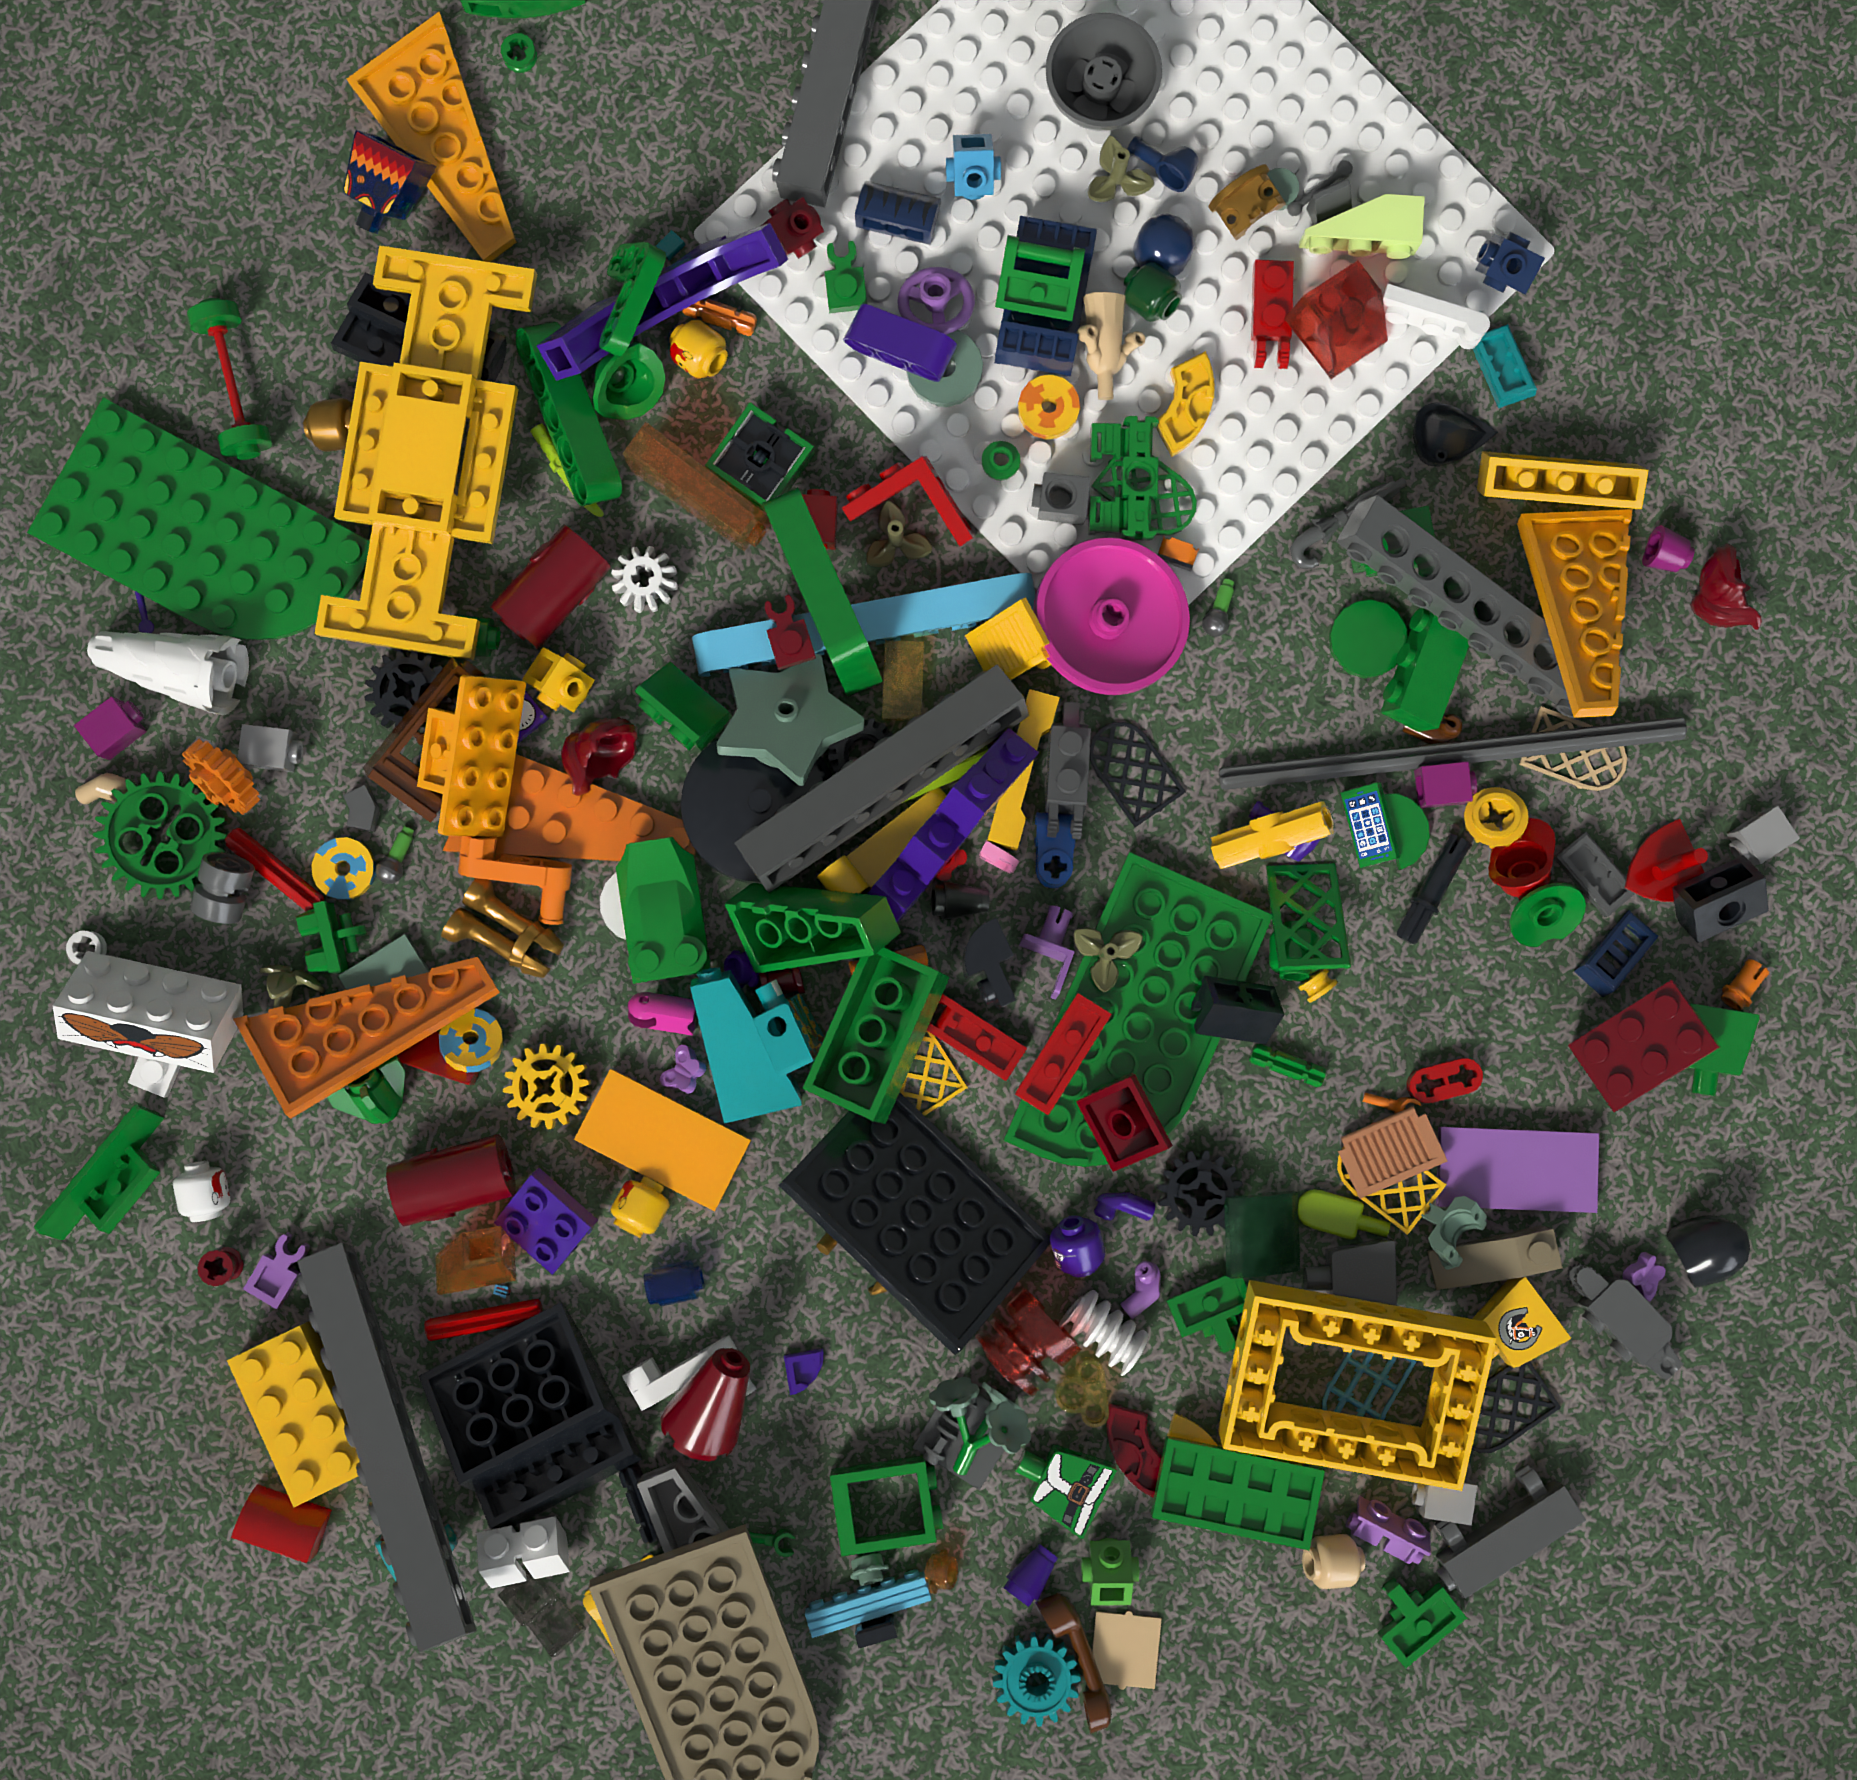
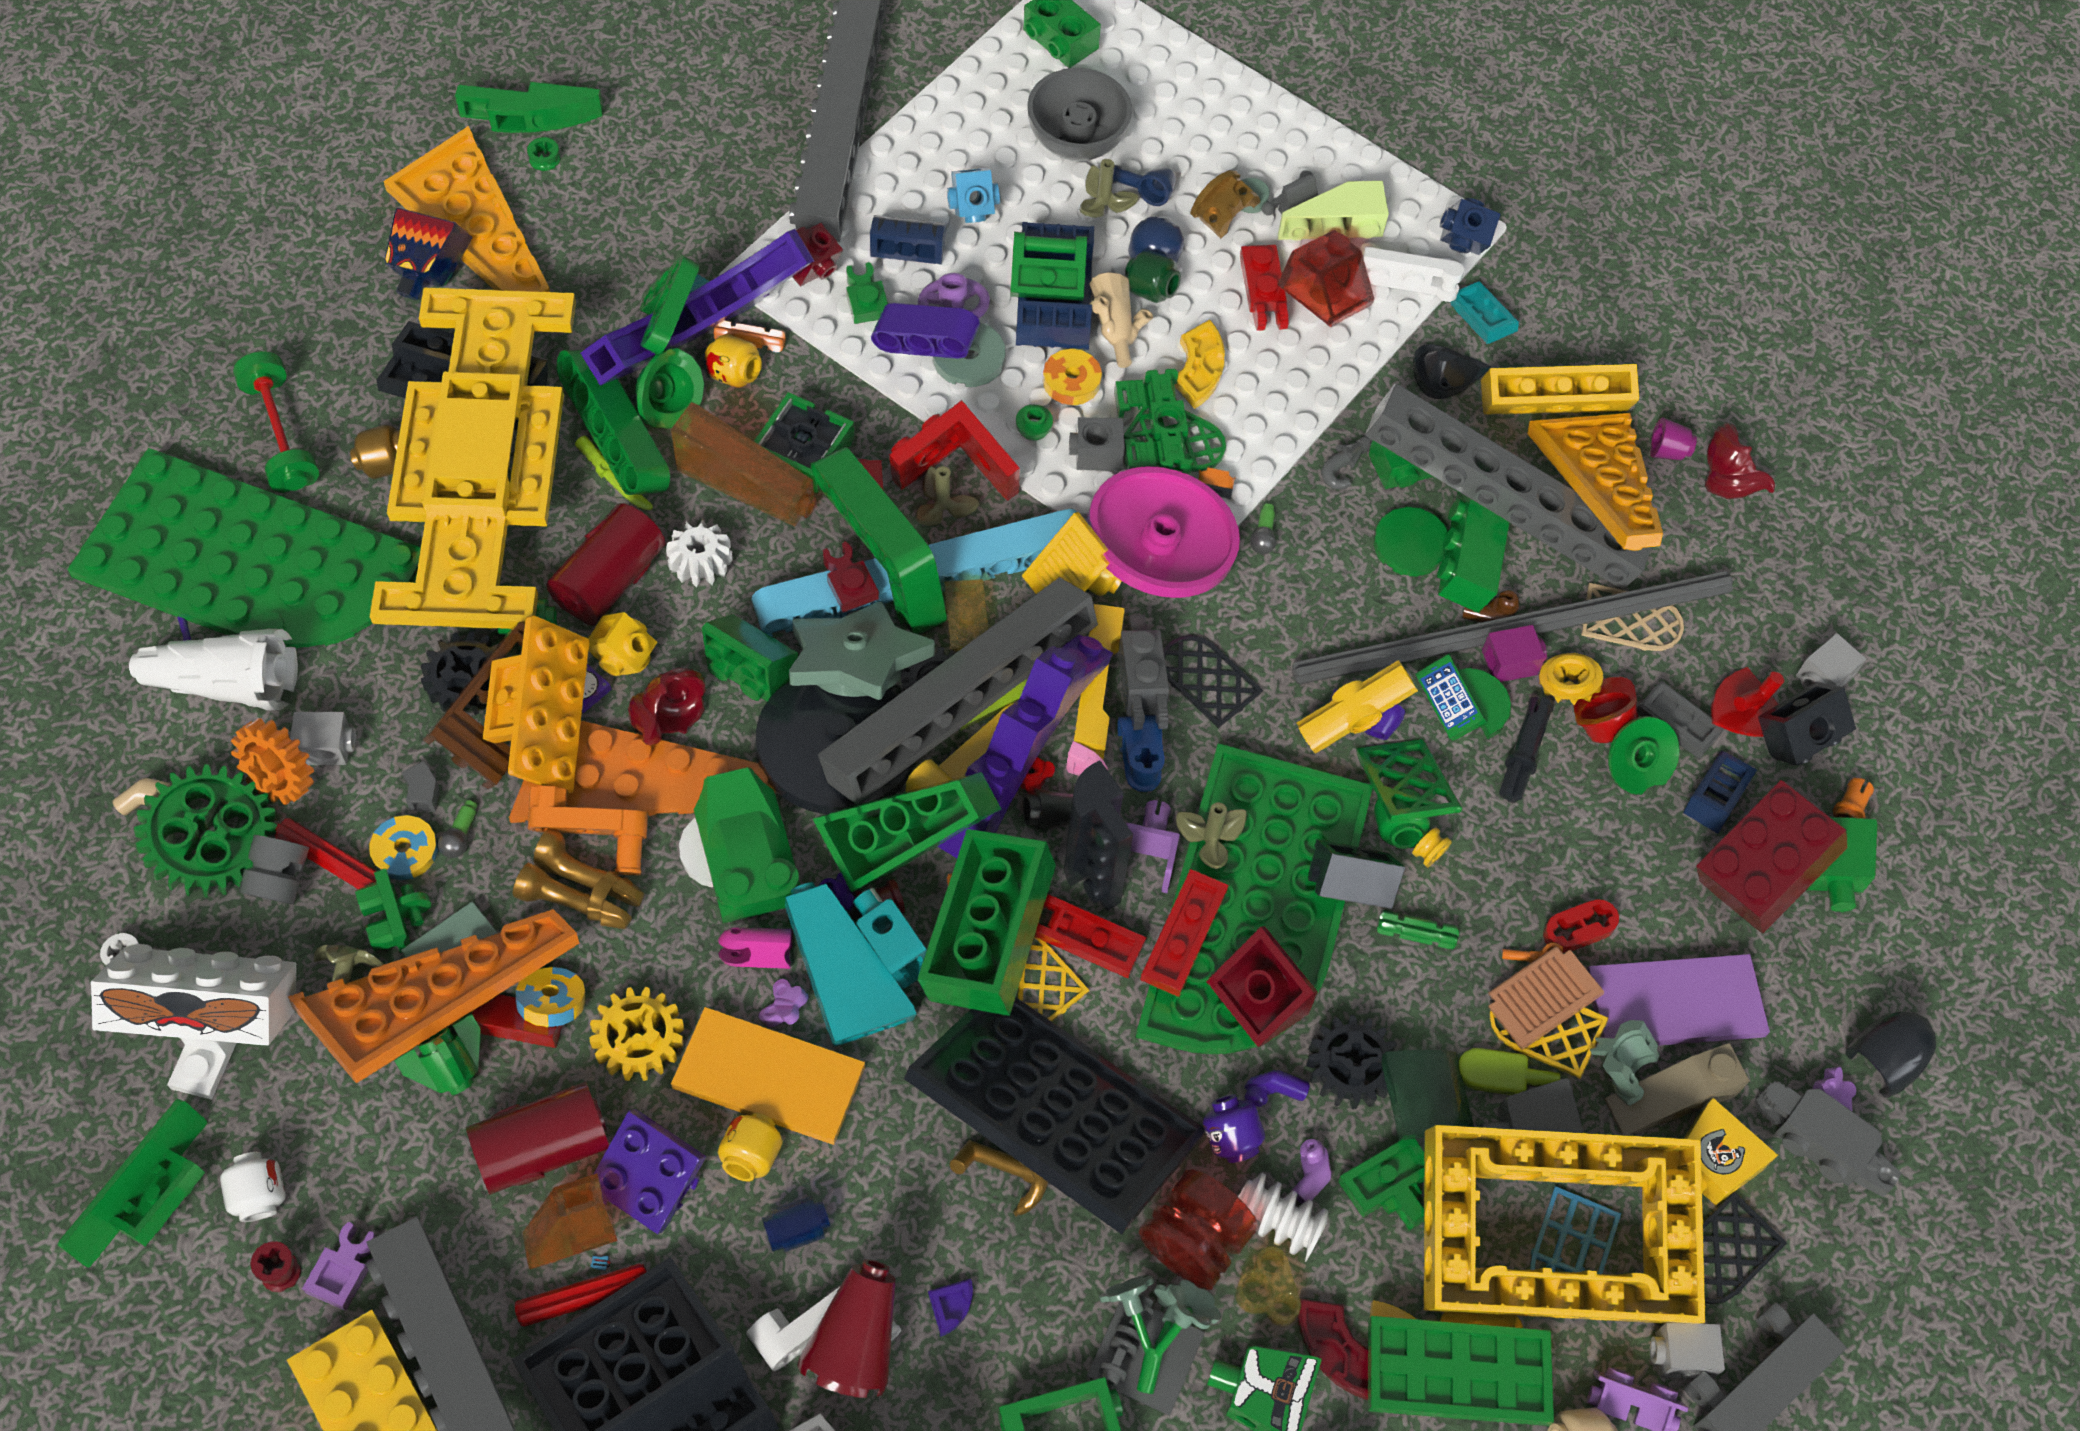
camera: 10 degrees left, 25 degrees down
magenta brick [73,696,147,760] -> none

